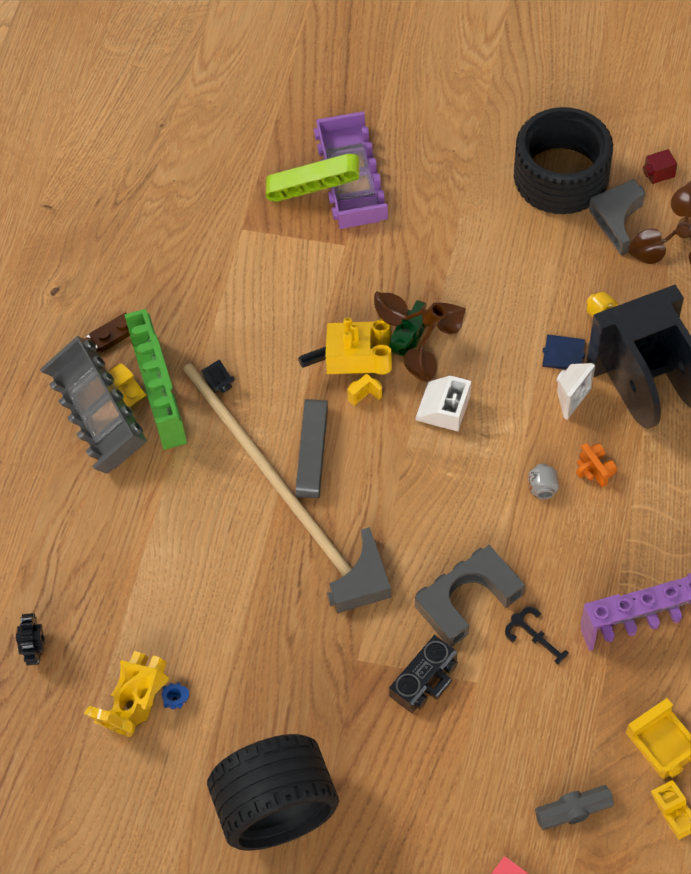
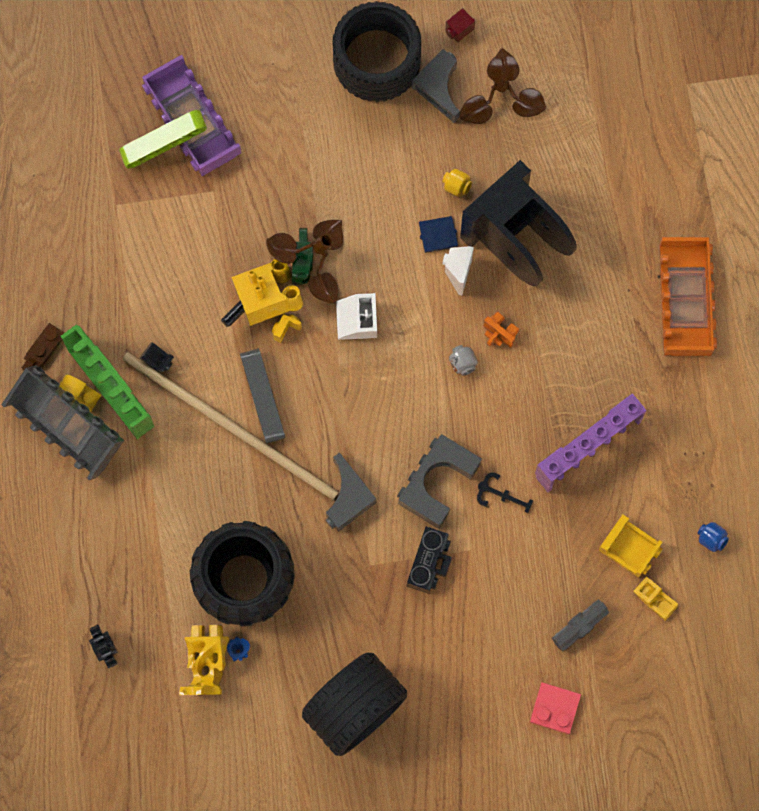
camera: 25 degrees left, 15 degrees up
none -> black tyre [189,521,295,626]

